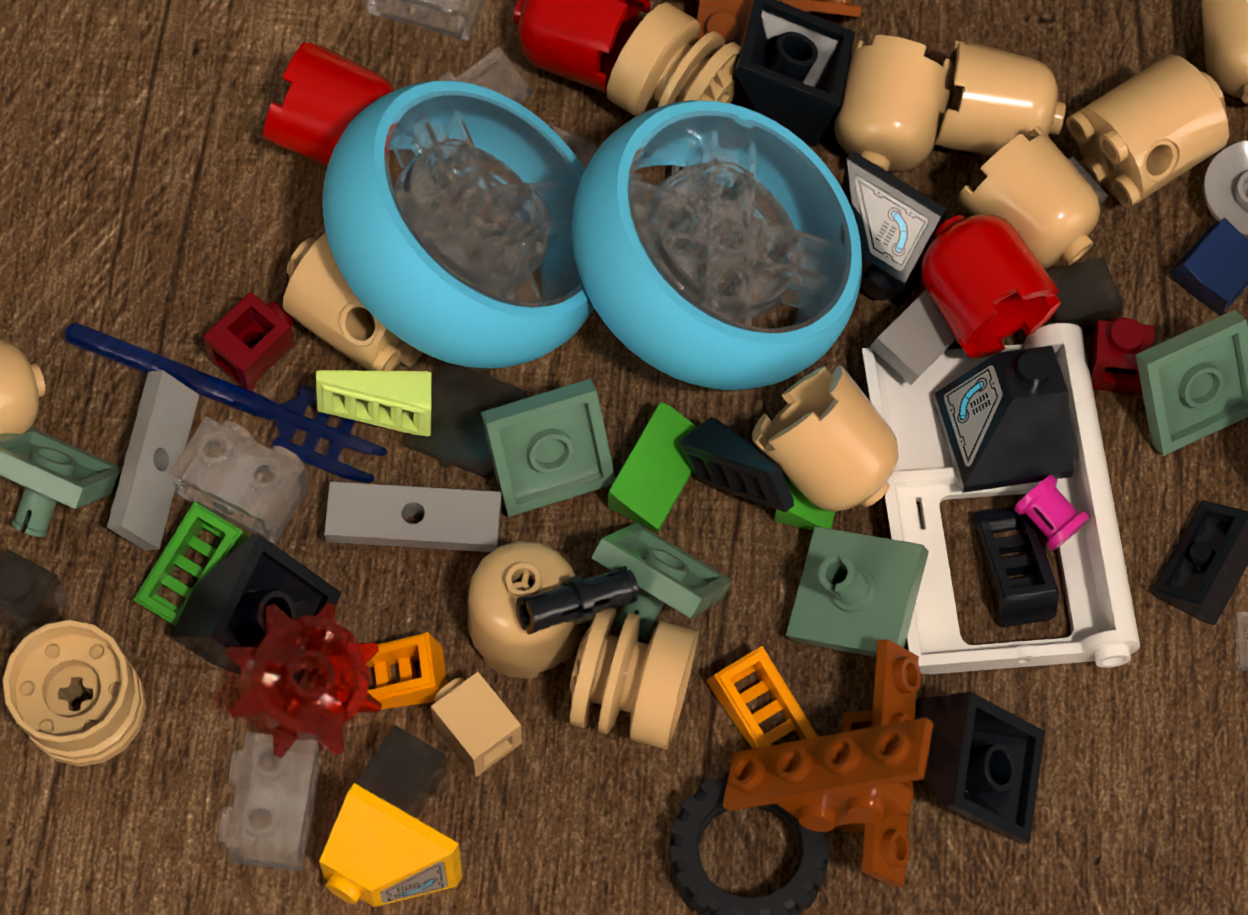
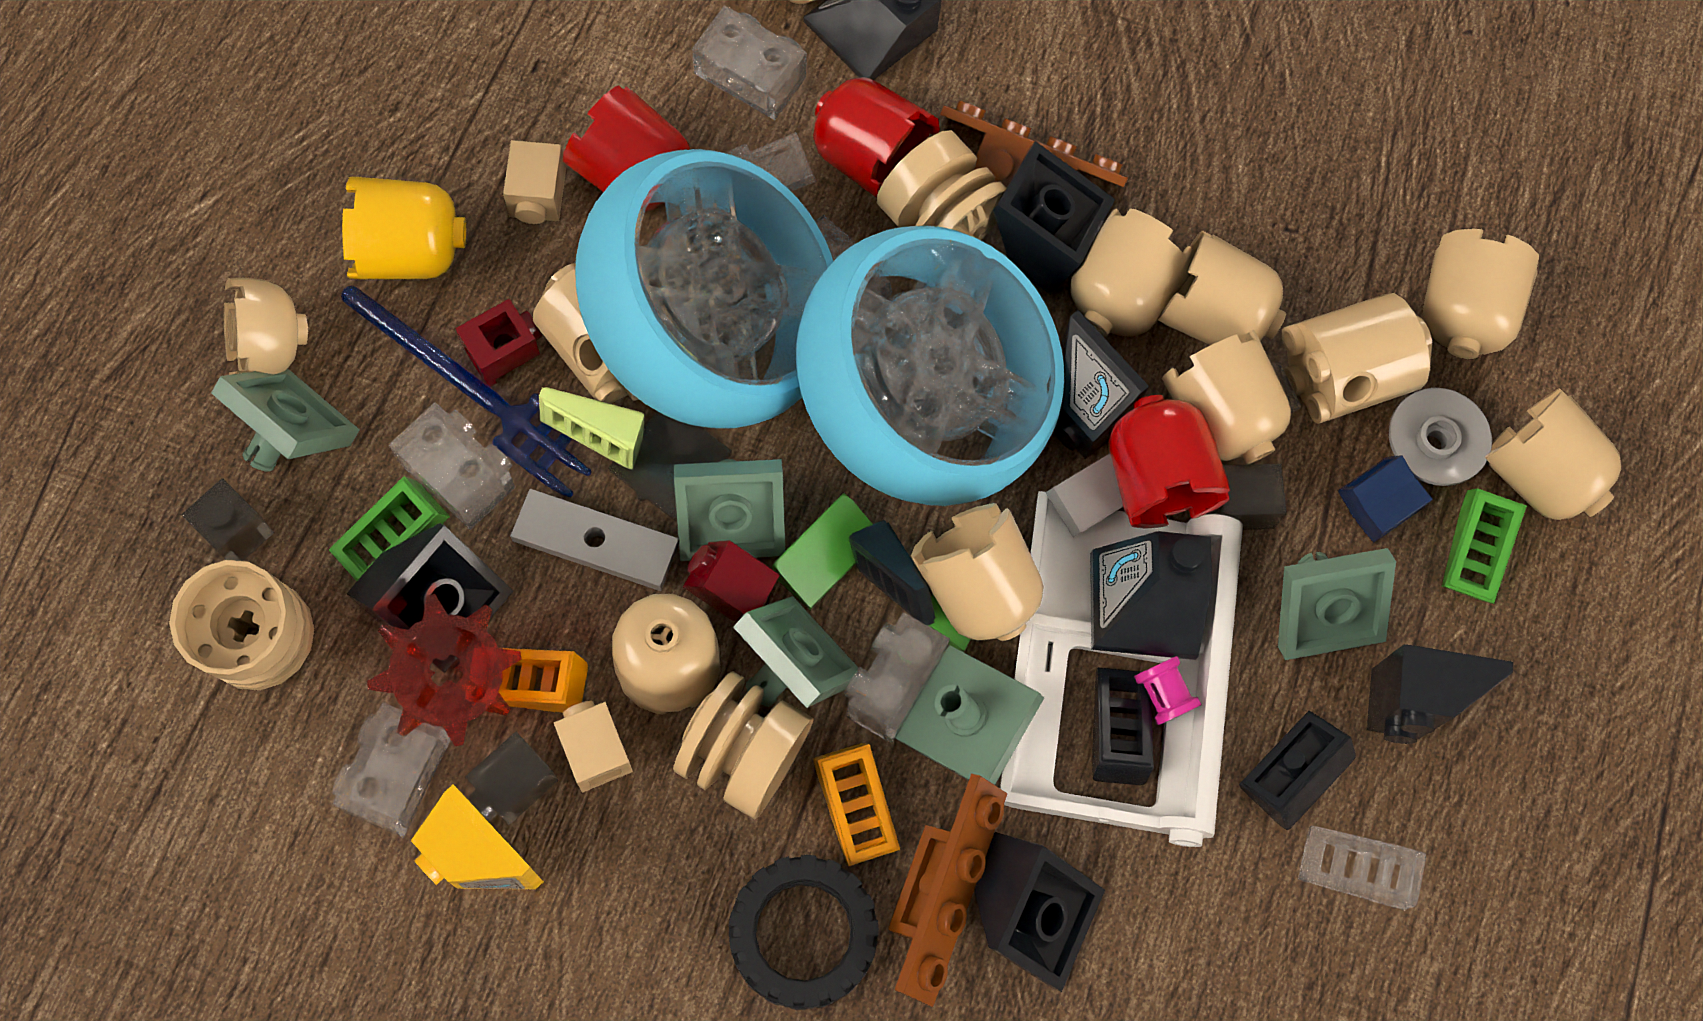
camera: 10 degrees right, 5 degrees up
light grey tile [107,370,199,551] -> none
black pin [515,566,639,634] -> none
dark orange bracket [722,718,933,832] -> none
dark red brick [1088,317,1155,394] -> none
none -> yellow cylinder [342,177,466,279]
none -> tan brick [503,140,566,224]
none -> dark red brick [683,540,780,621]
none -> clear brick [844,612,950,744]

